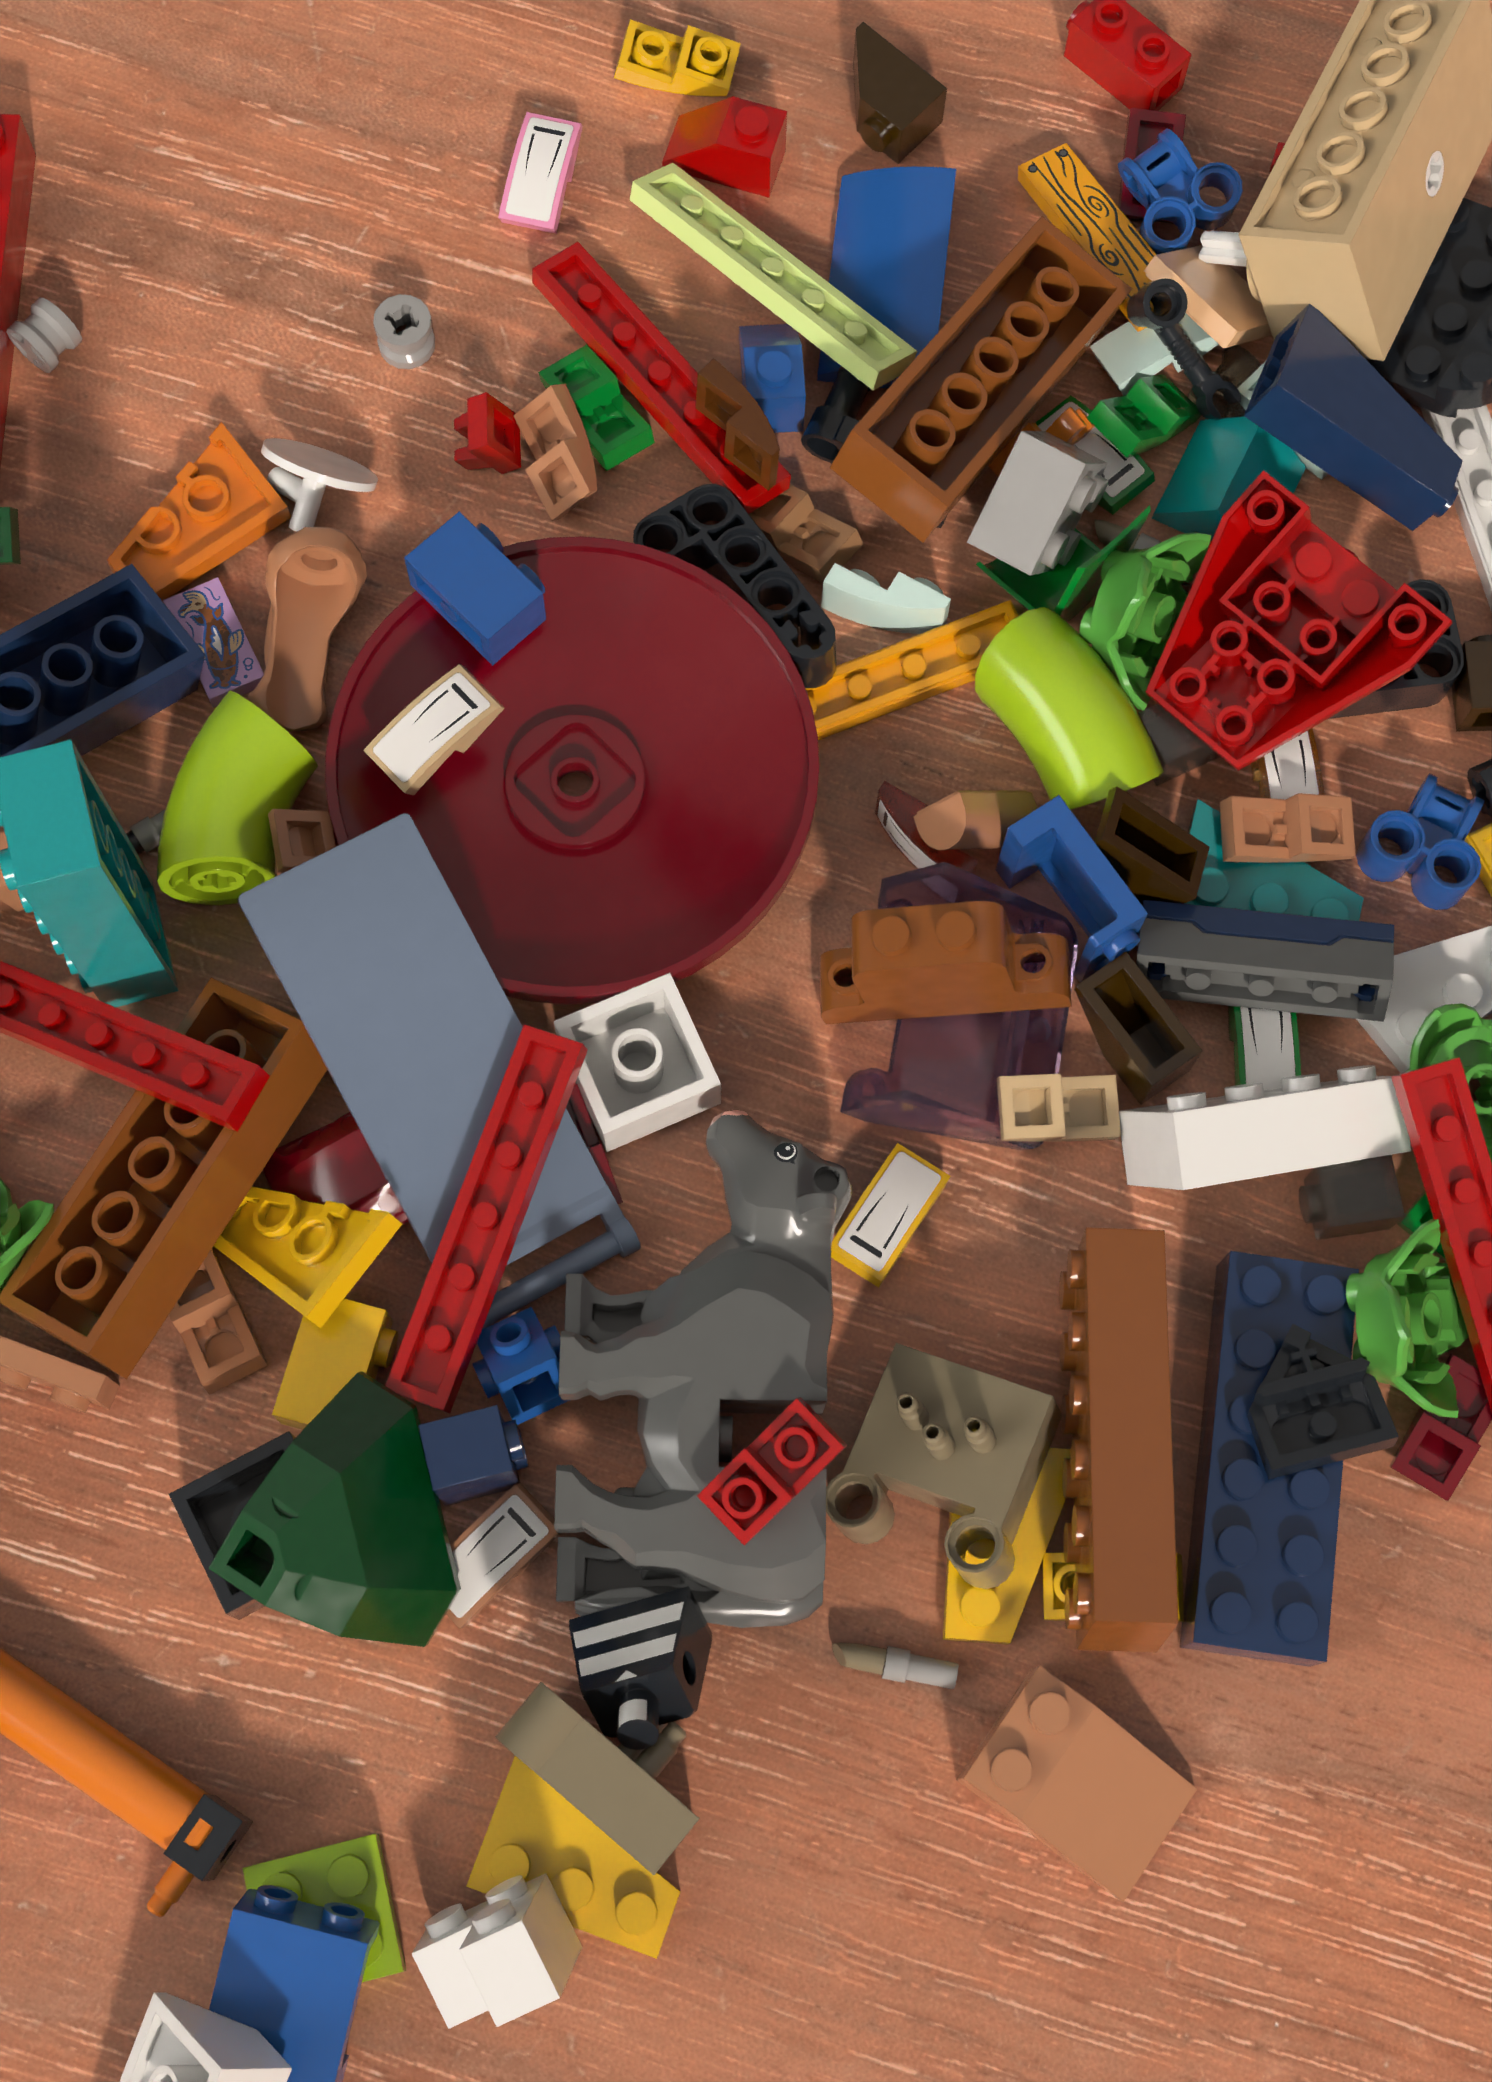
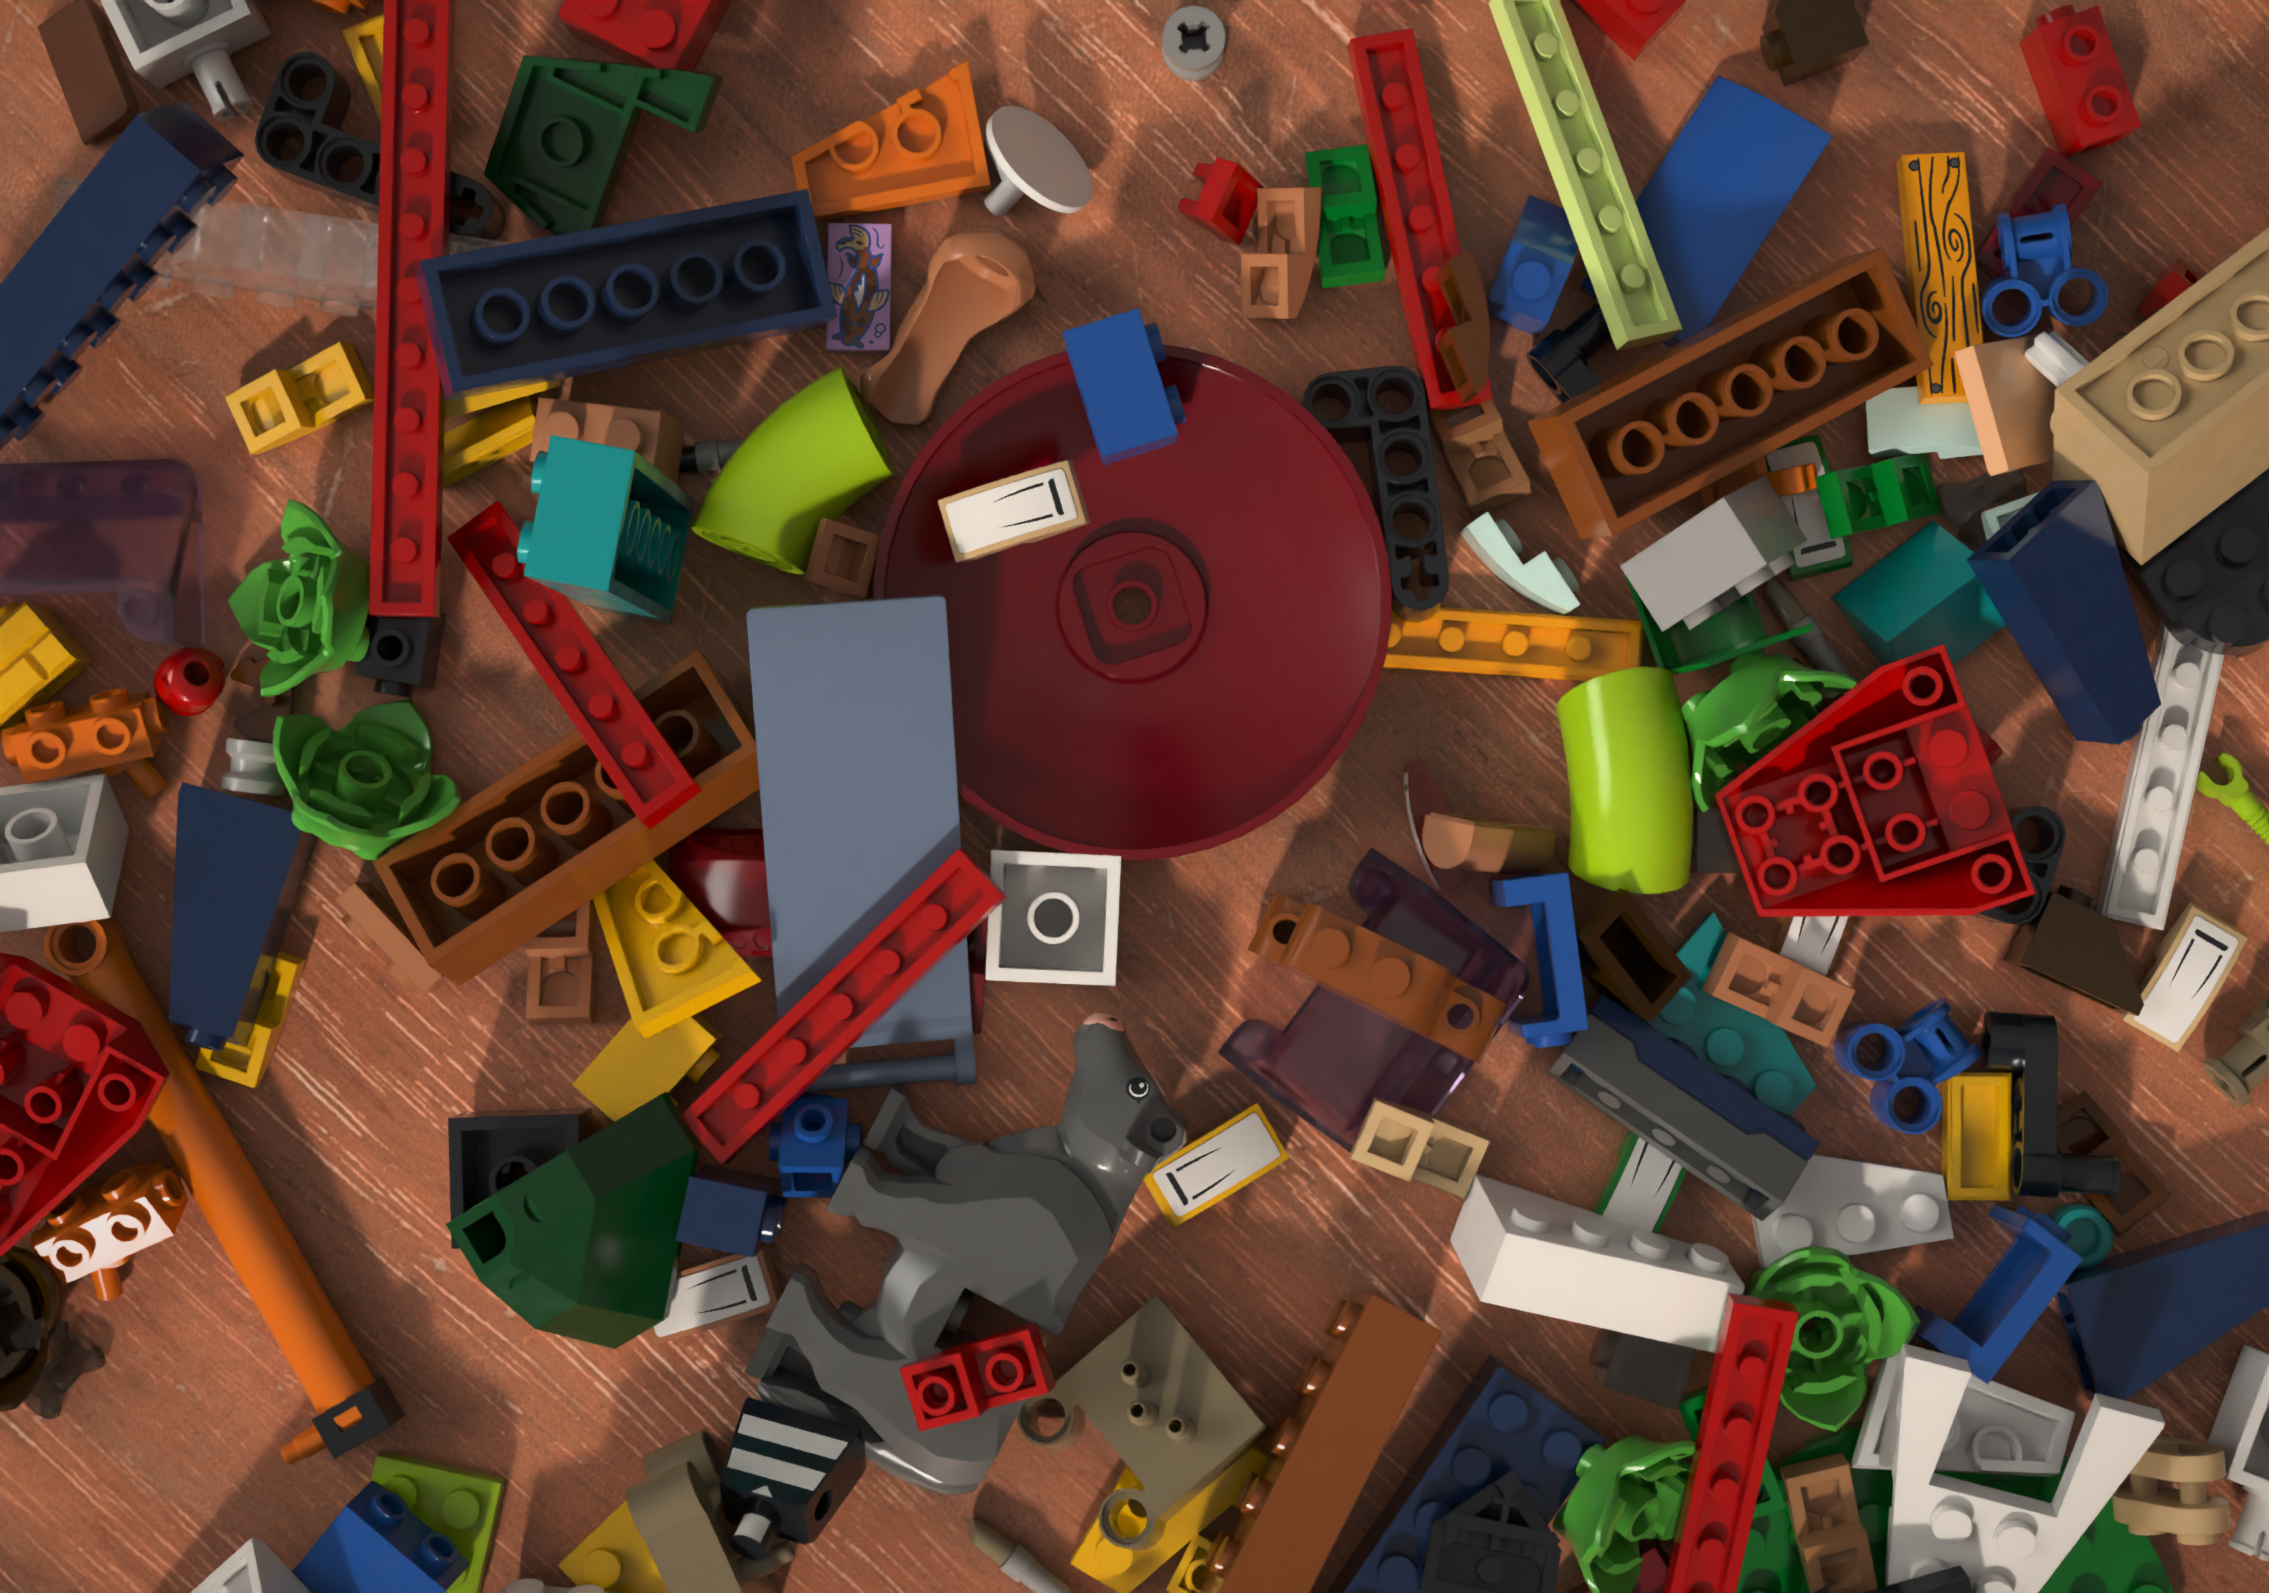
camera: 25 degrees right, 15 degrees up
dark brown slope [1074,952,1203,1105] -> none
black brick [1127,278,1241,420] -> none

